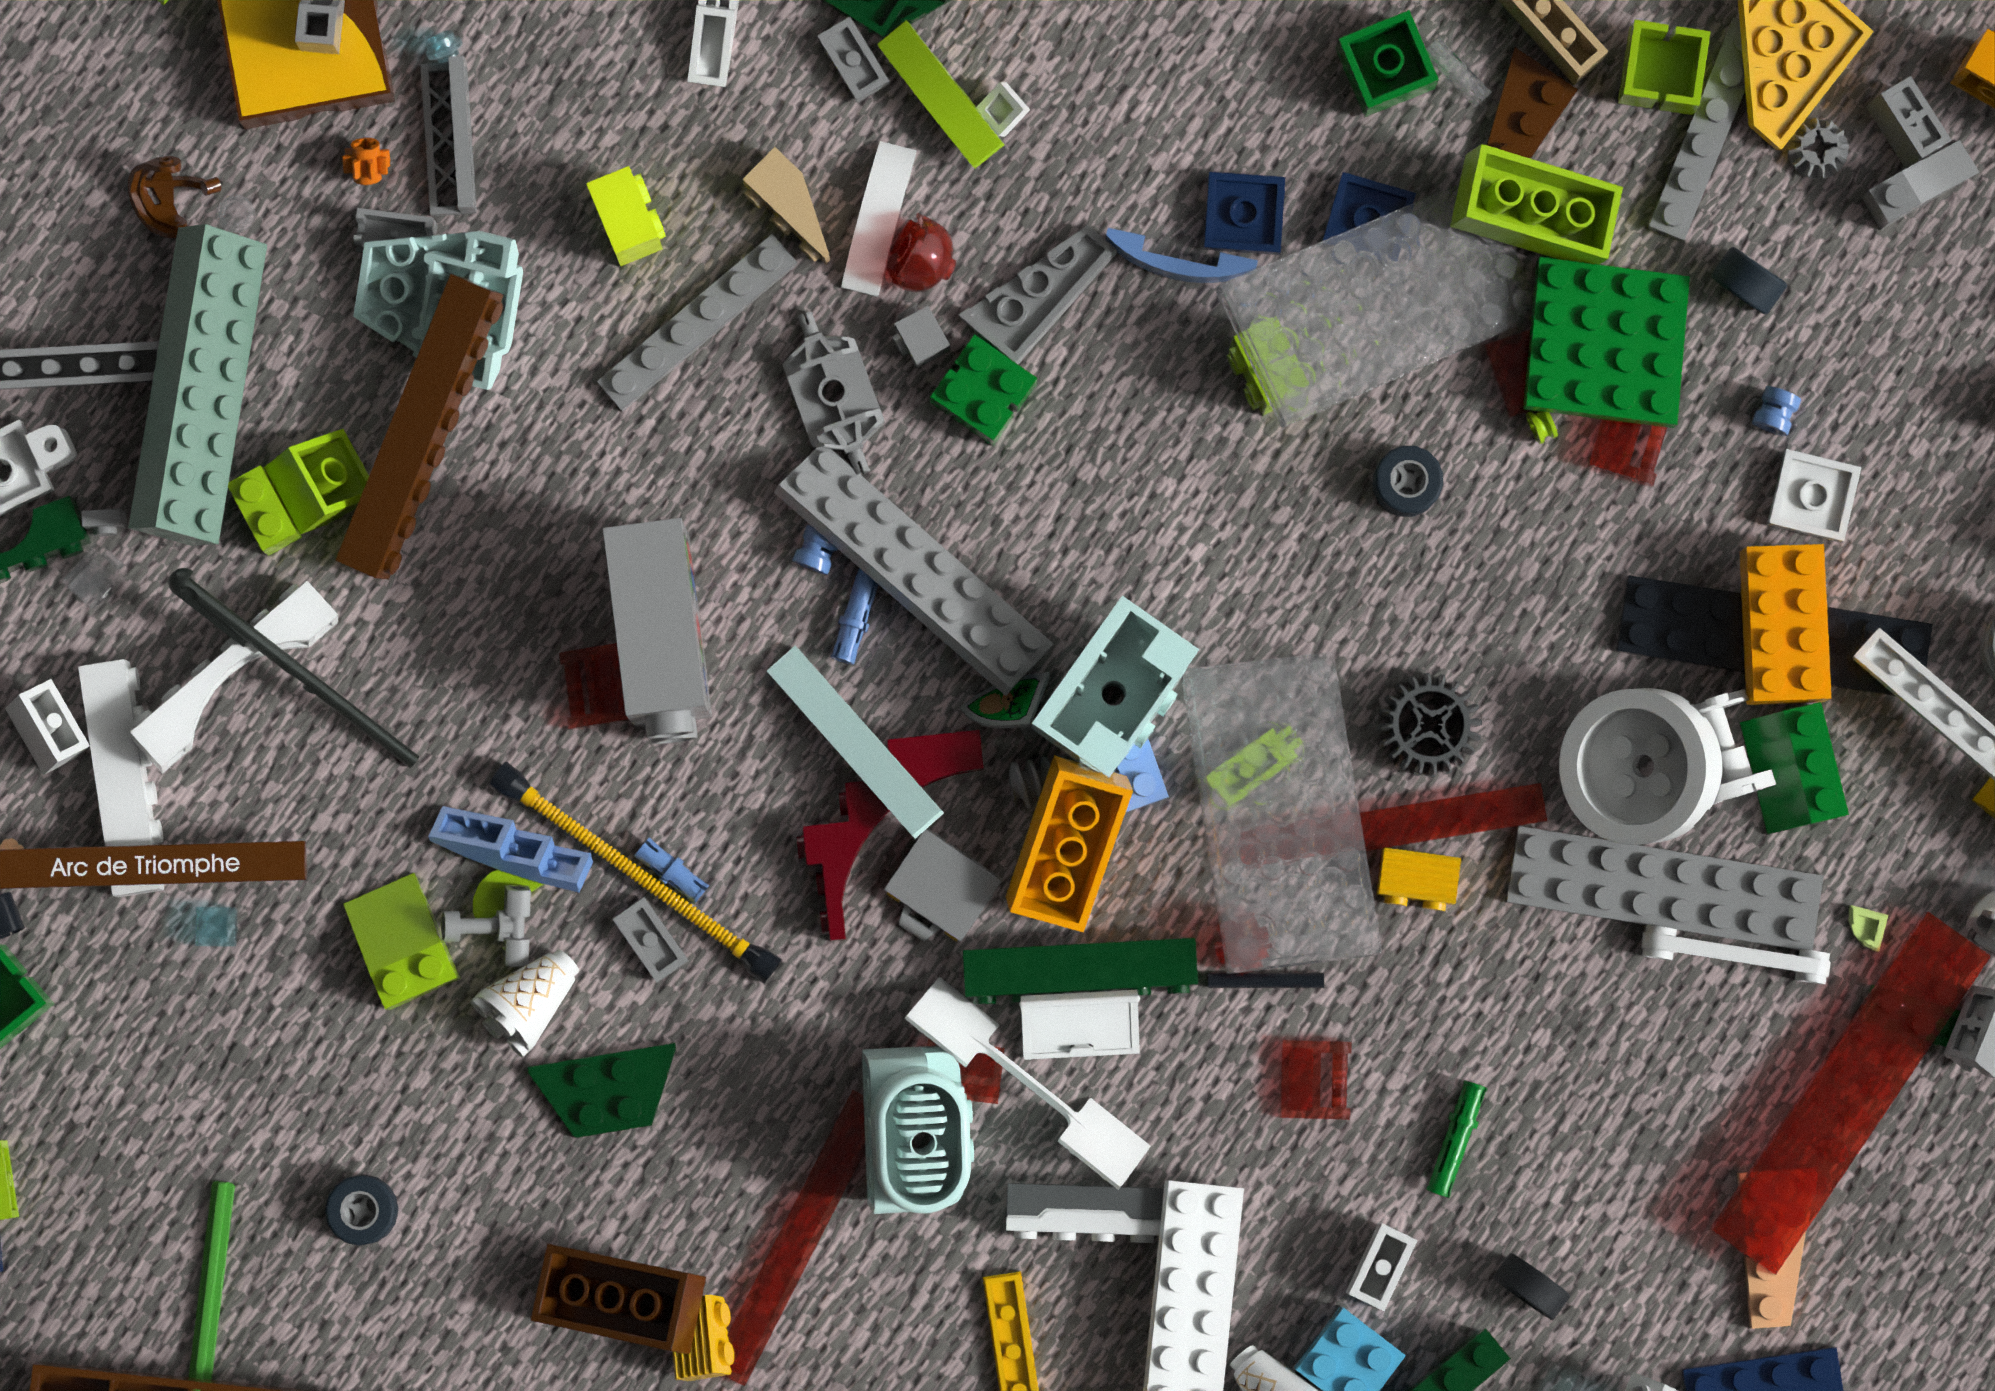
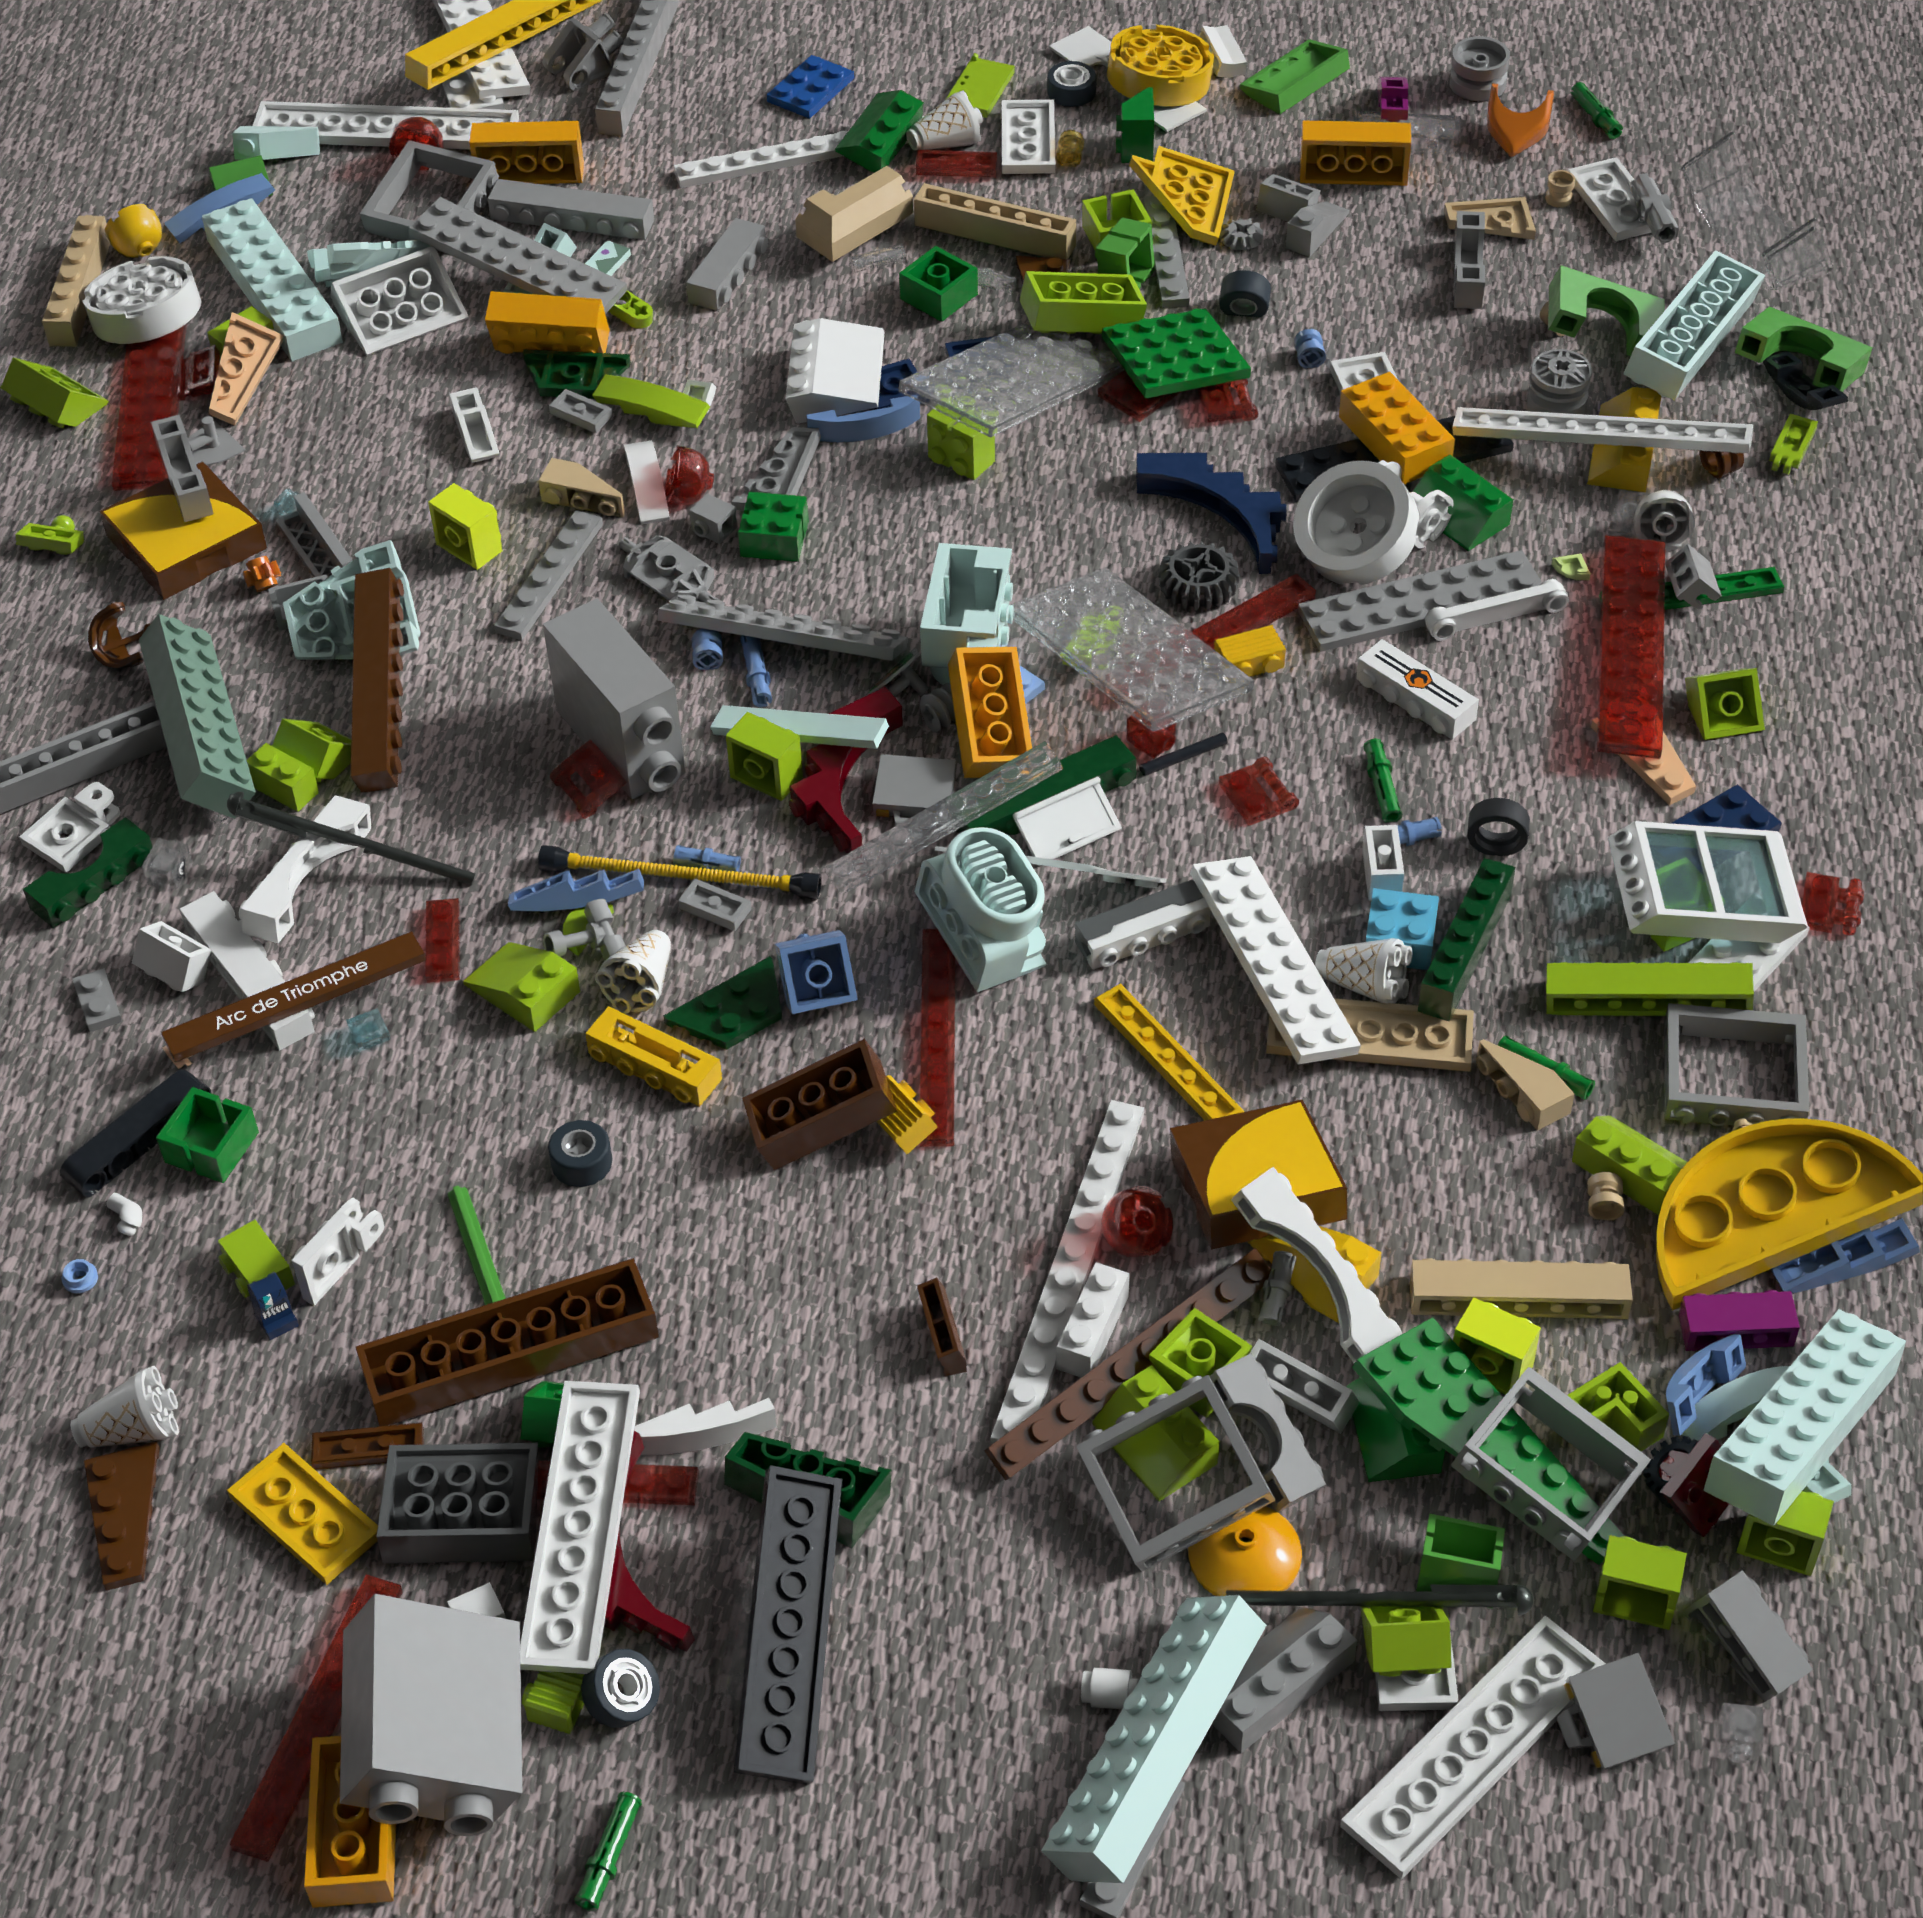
camera: 20 degrees left, 35 degrees down
light grey plate [81,508,127,537] -> none
black wheel [1373,445,1443,517] -> none
lime bush [1526,411,1558,444] -> none
none -> white plate [292,1198,385,1306]
none -> clear red plate [425,898,460,983]
none -> yellow brick [585,1006,722,1107]
none -> lime brick [726,712,803,801]
none -> medium blue piece [775,930,858,1014]
none -> white slope [785,318,885,423]
none -> clear plate [823,741,1063,895]
none -> bright green piece [1095,217,1155,289]
none -> dark blue arch [1136,452,1287,574]
none -> white brick [1356,639,1479,740]
none -> medium blue pin [1397,817,1442,846]
none -> lime slope [1685,668,1765,740]

